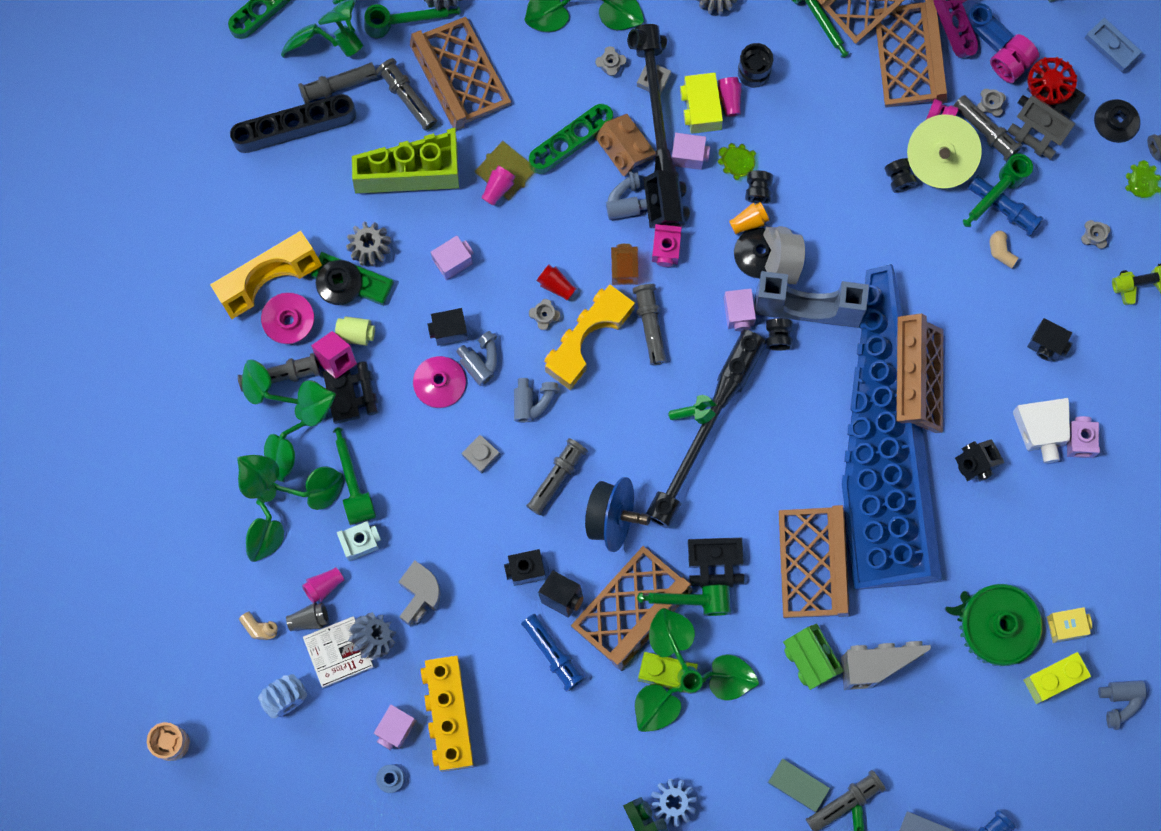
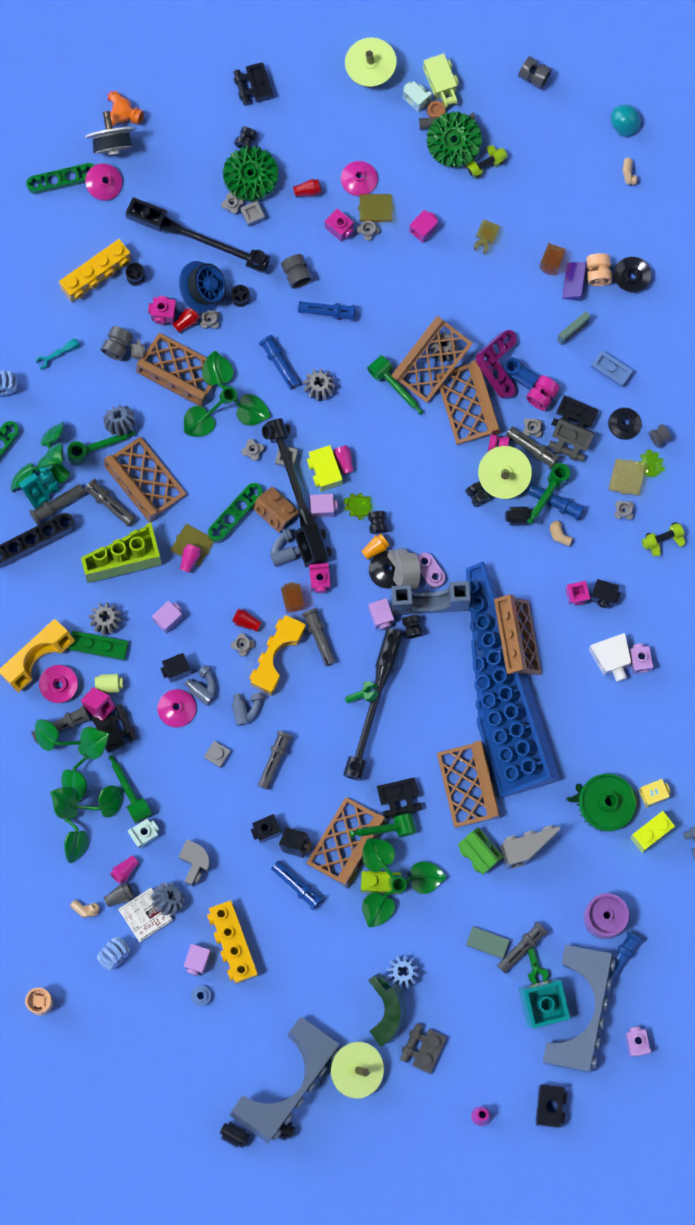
camera: 15 degrees left, 0 degrees up
black piece [315,260,363,305] -> none
piece [585,477,650,552] -> none
black wheel [738,43,774,88] -> none
black brick [955,439,1005,482] -> none
red wheel [1027,57,1077,105] -> none
none -> teal plate [18,467,59,509]
none -> lavender plate [417,553,445,588]
none -> black brick [505,507,533,526]
none -> dark pink brick [565,581,590,606]
none -> medium lavender wheel [583,893,629,939]
none -> clear yellow piece [608,459,647,496]

